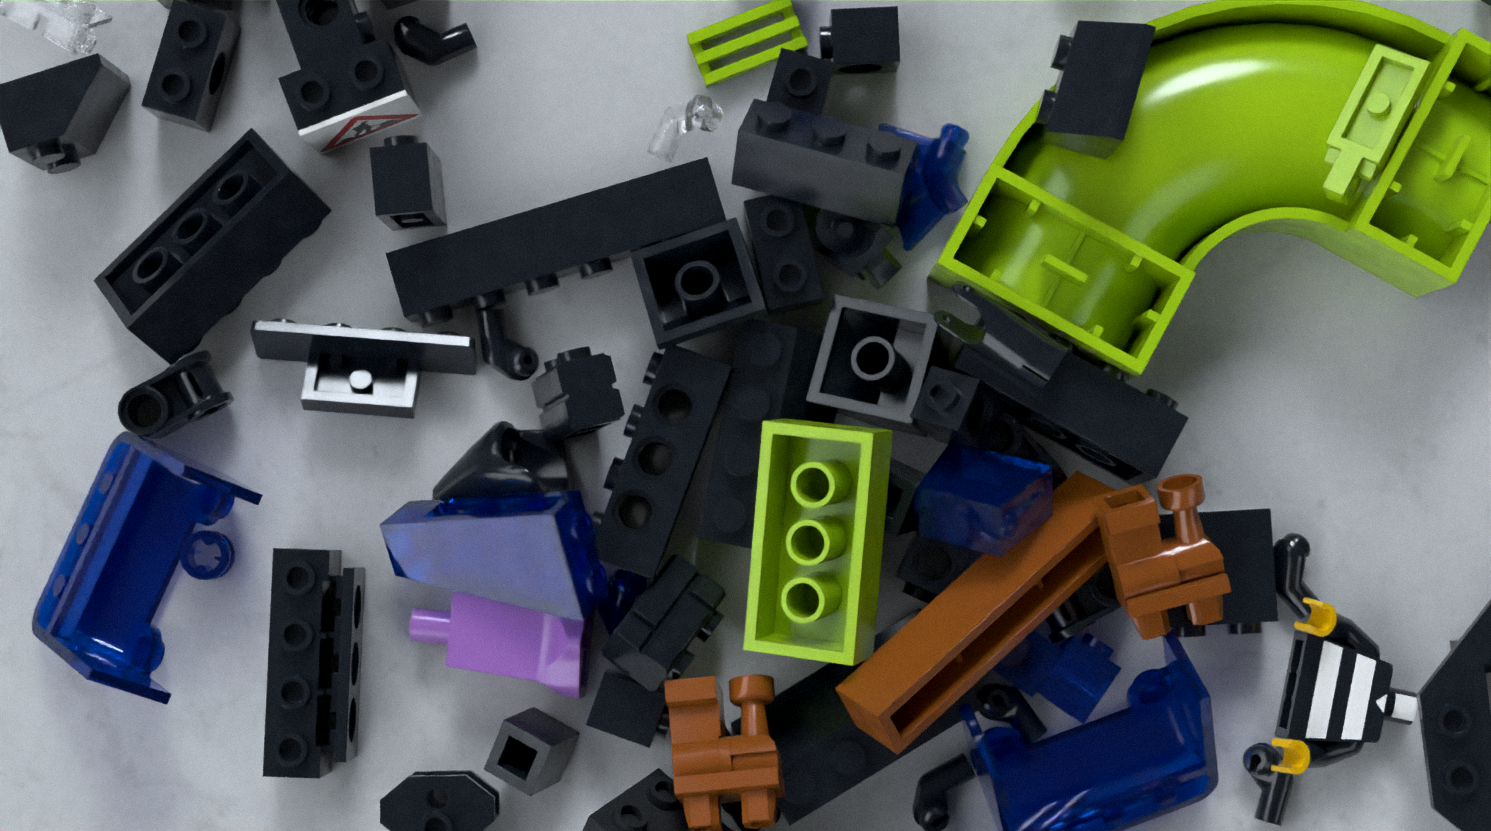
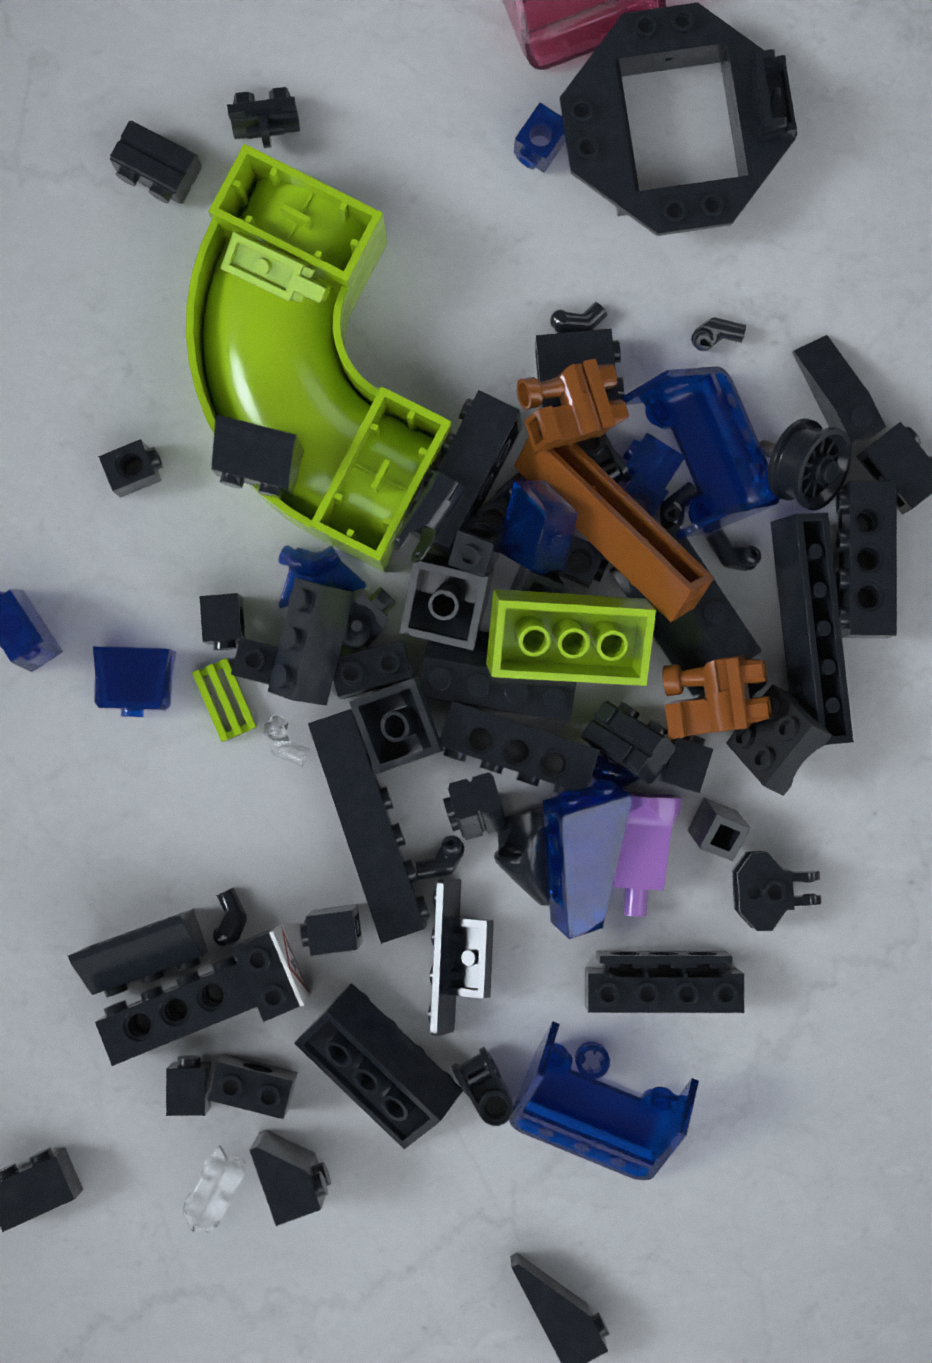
camera: 90 degrees left, 0 degrees up
torso [1271,597,1418,775] -> none

